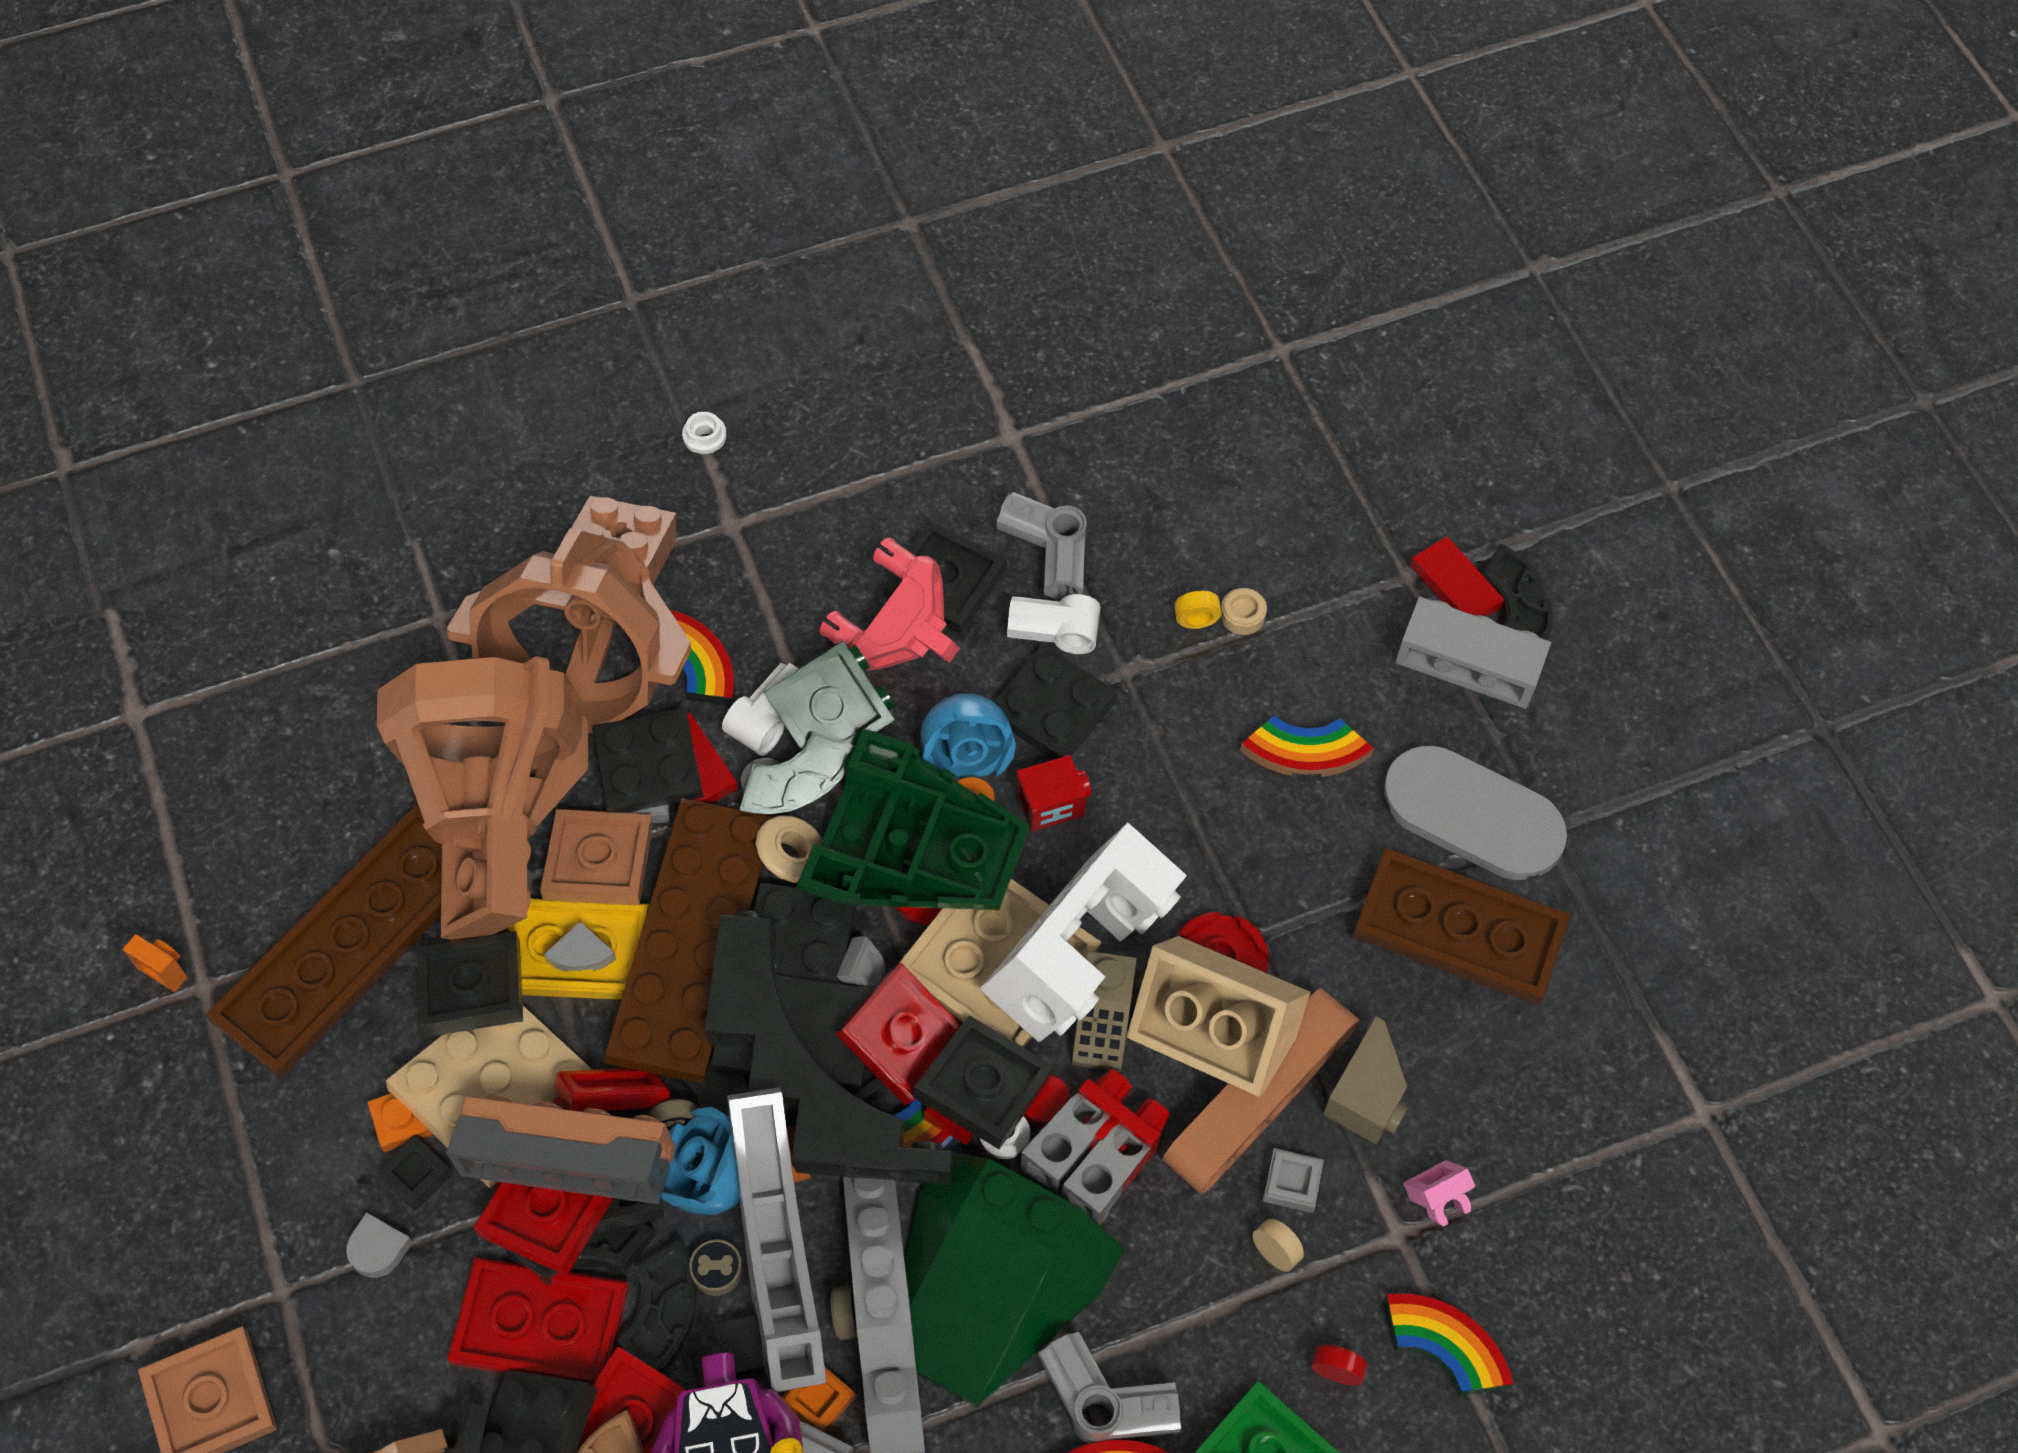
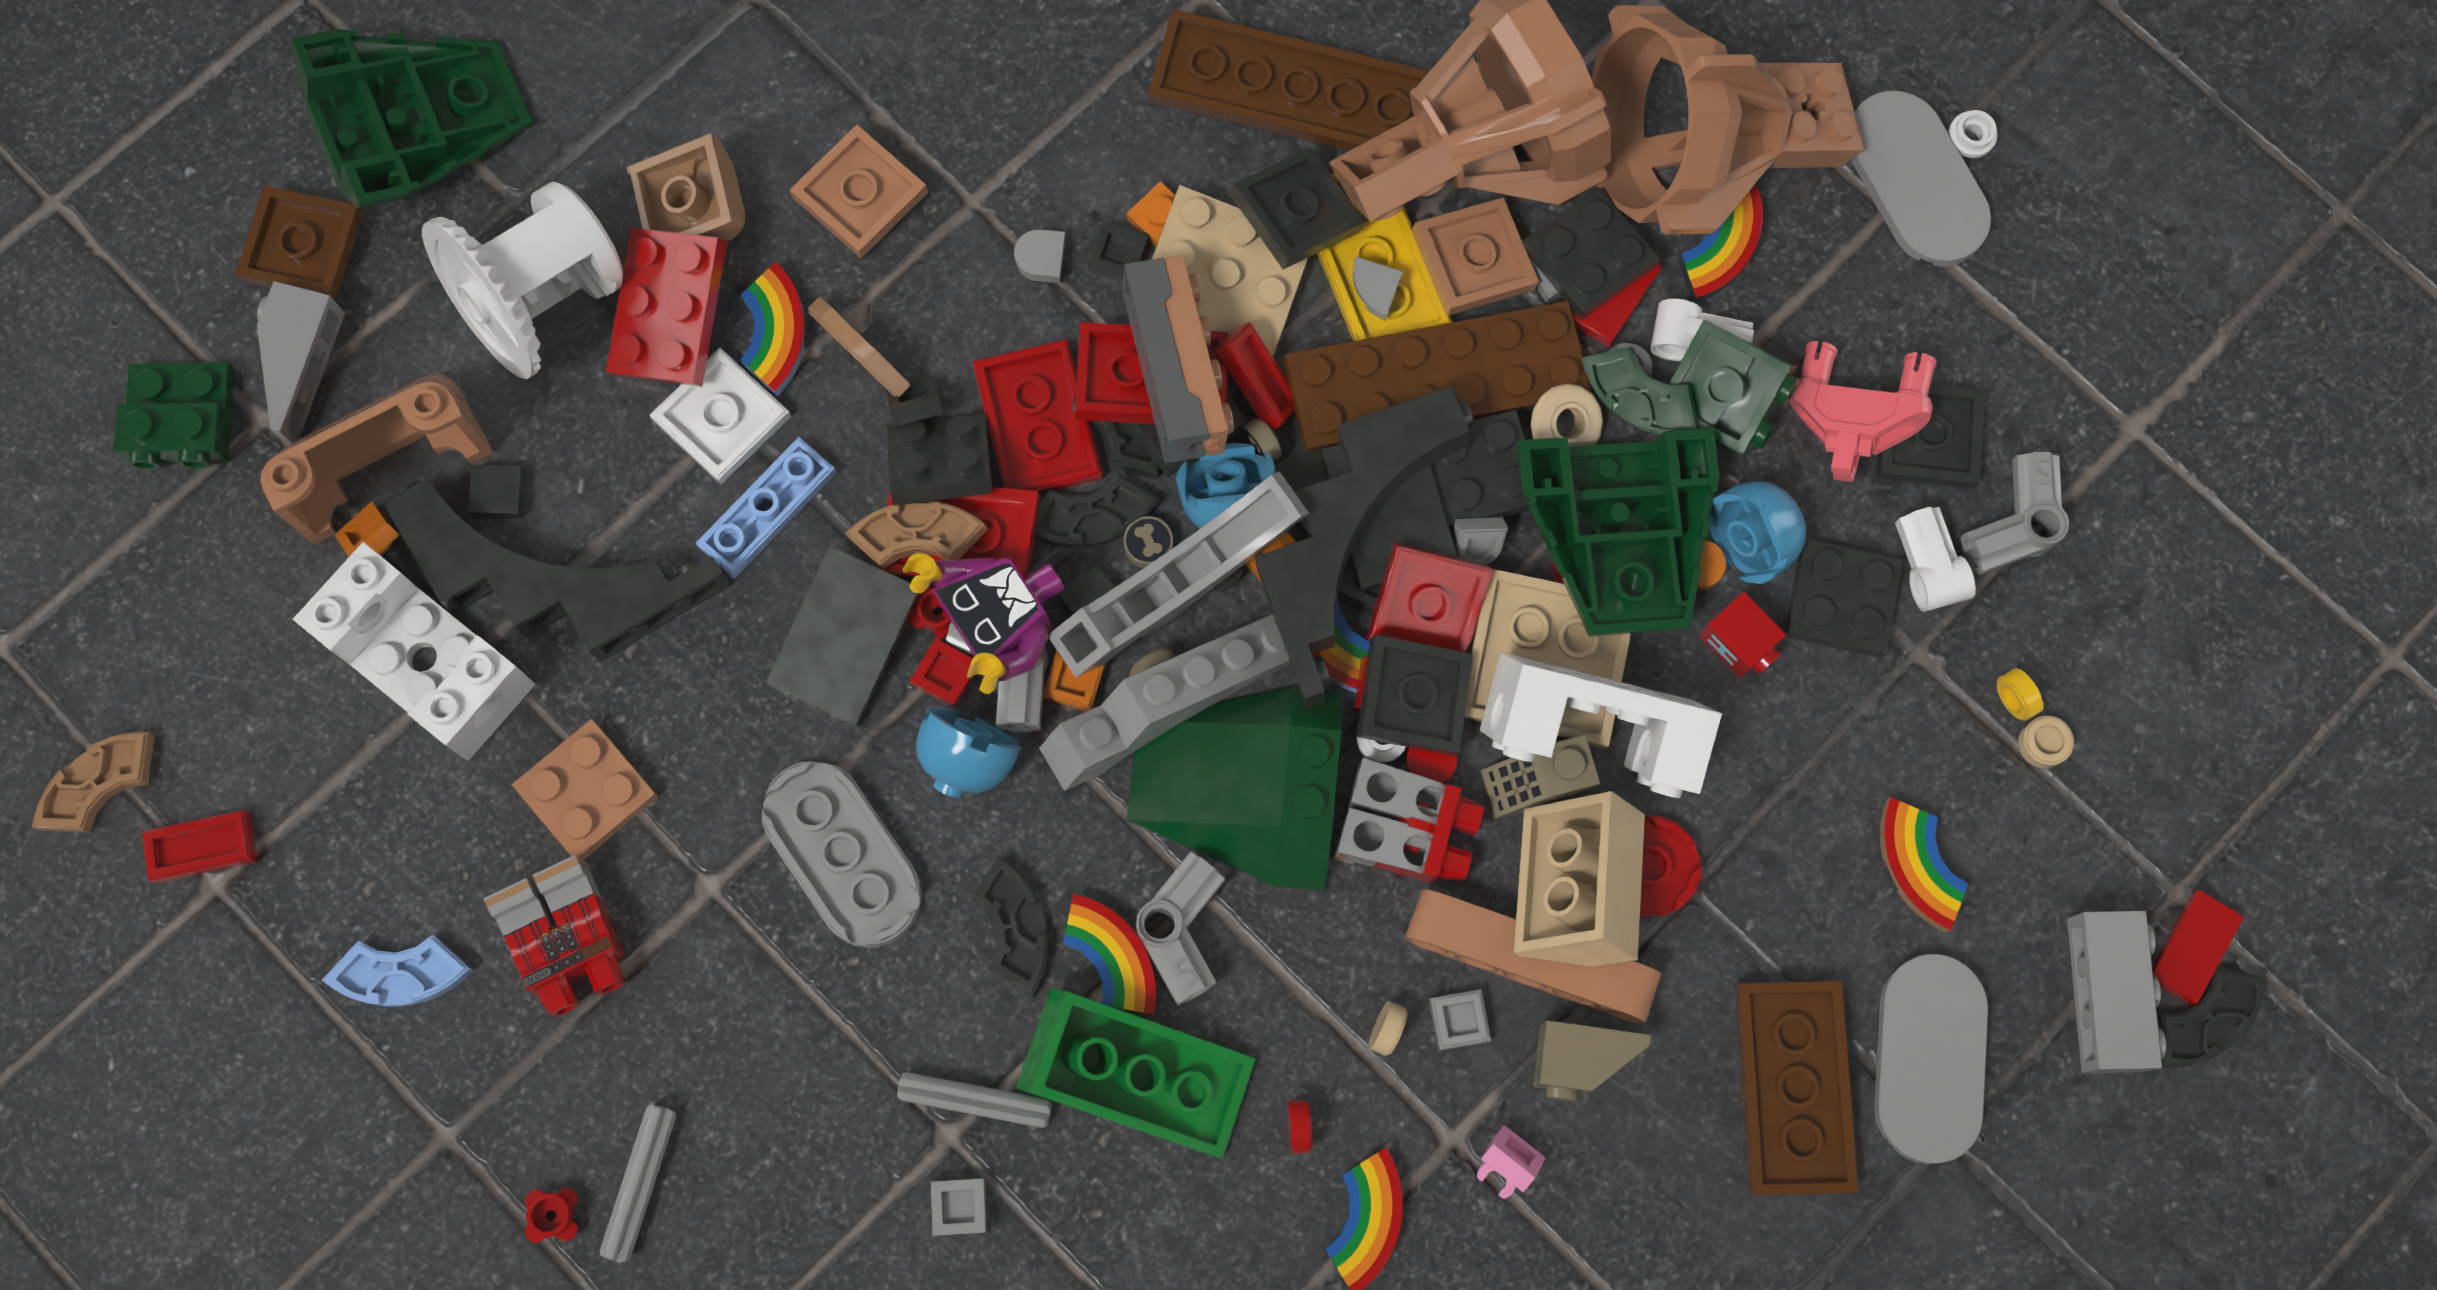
camera: 65 degrees right, 15 degrees up
none -> light grey tile [1851,91,1991,267]

